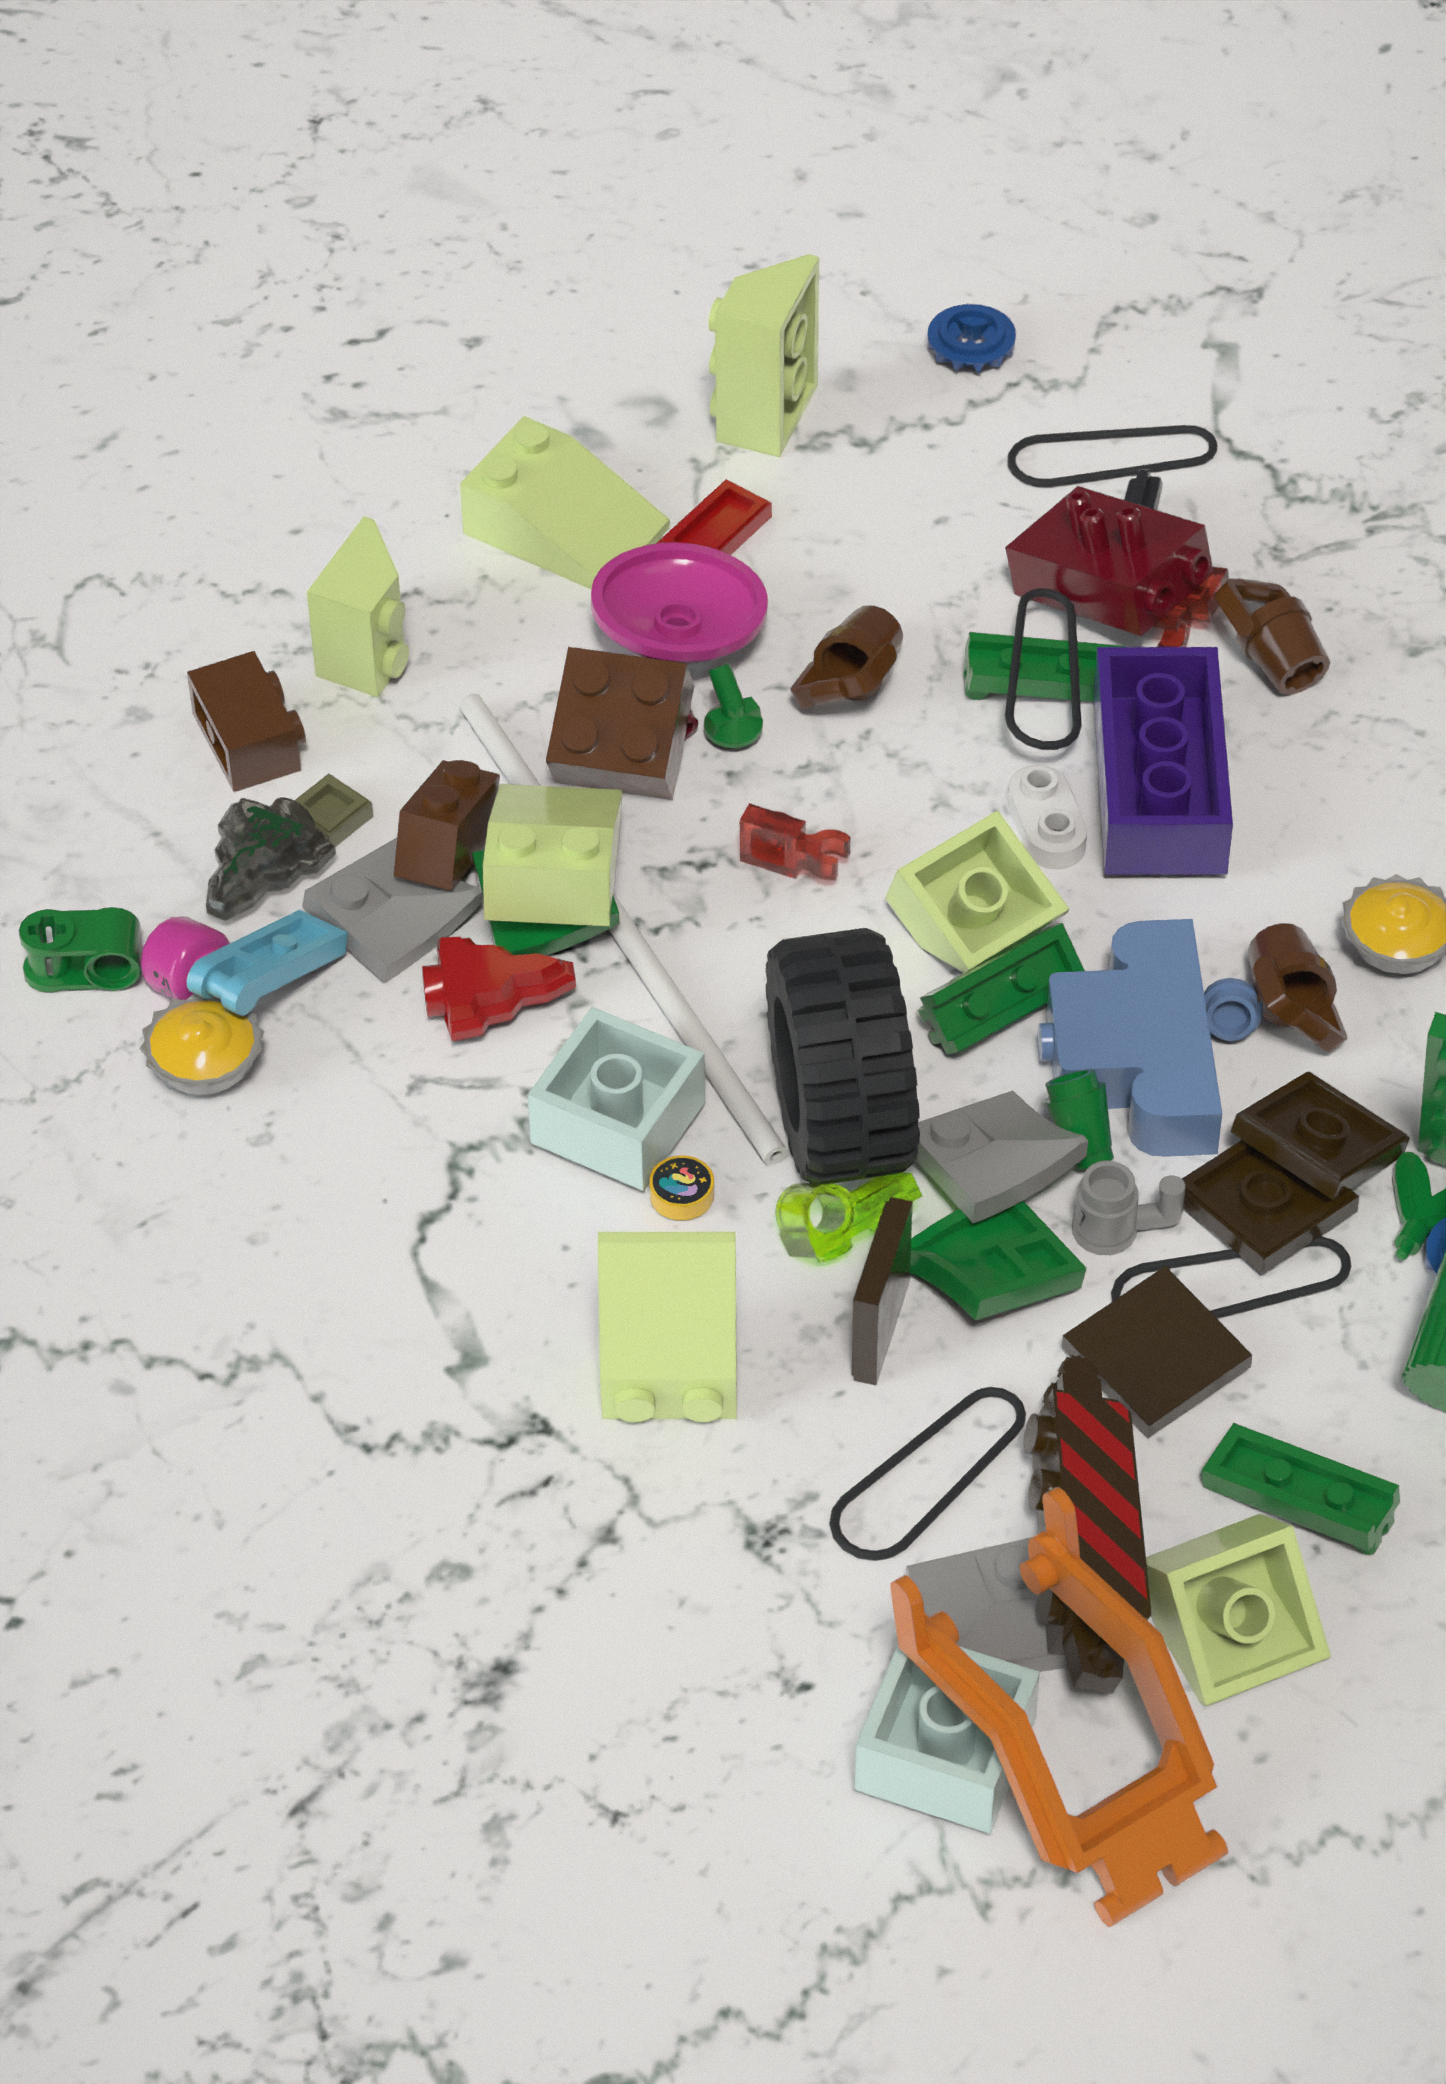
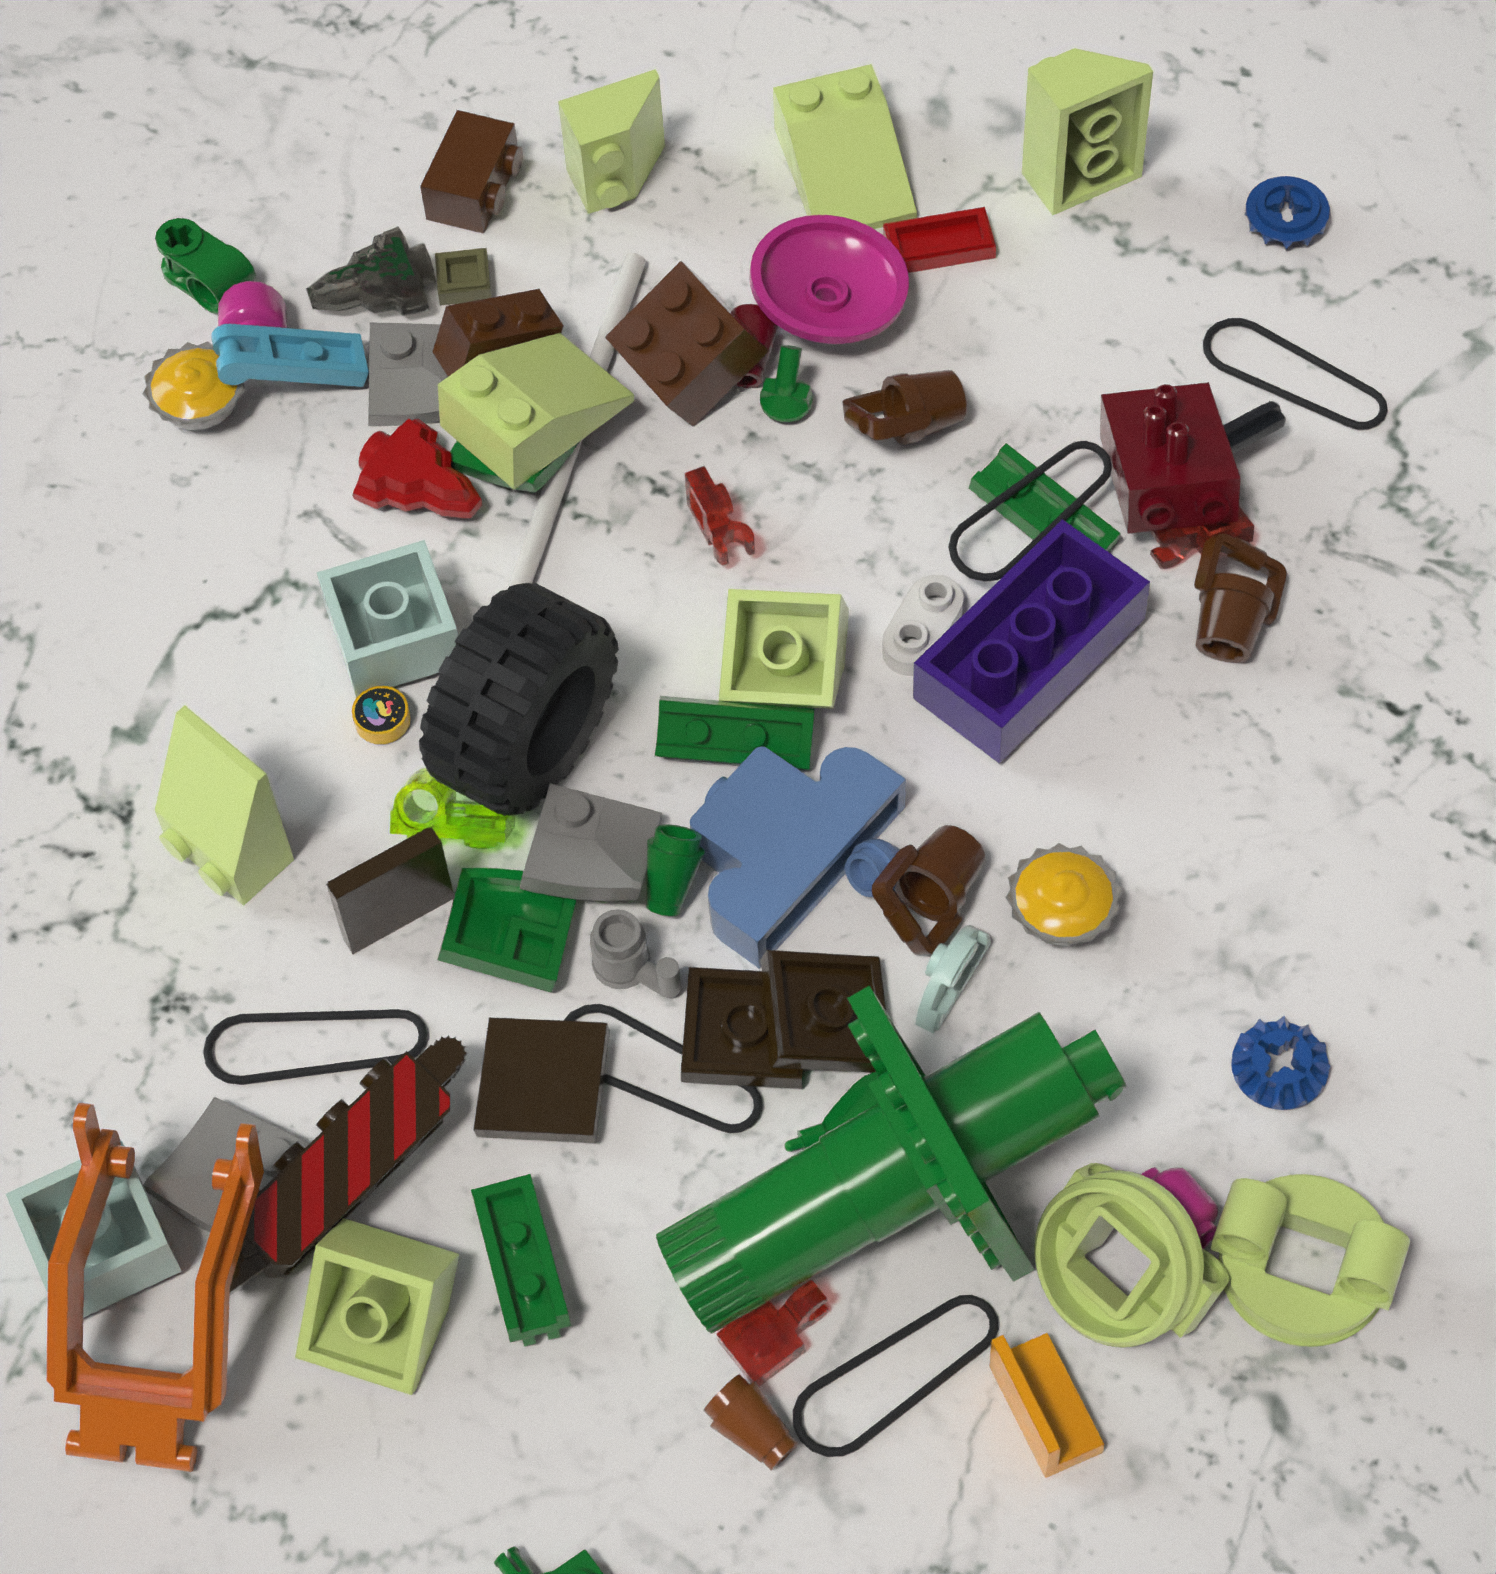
camera: 45 degrees right, 10 degrees up
none -> light aqua plate [915,925,991,1034]

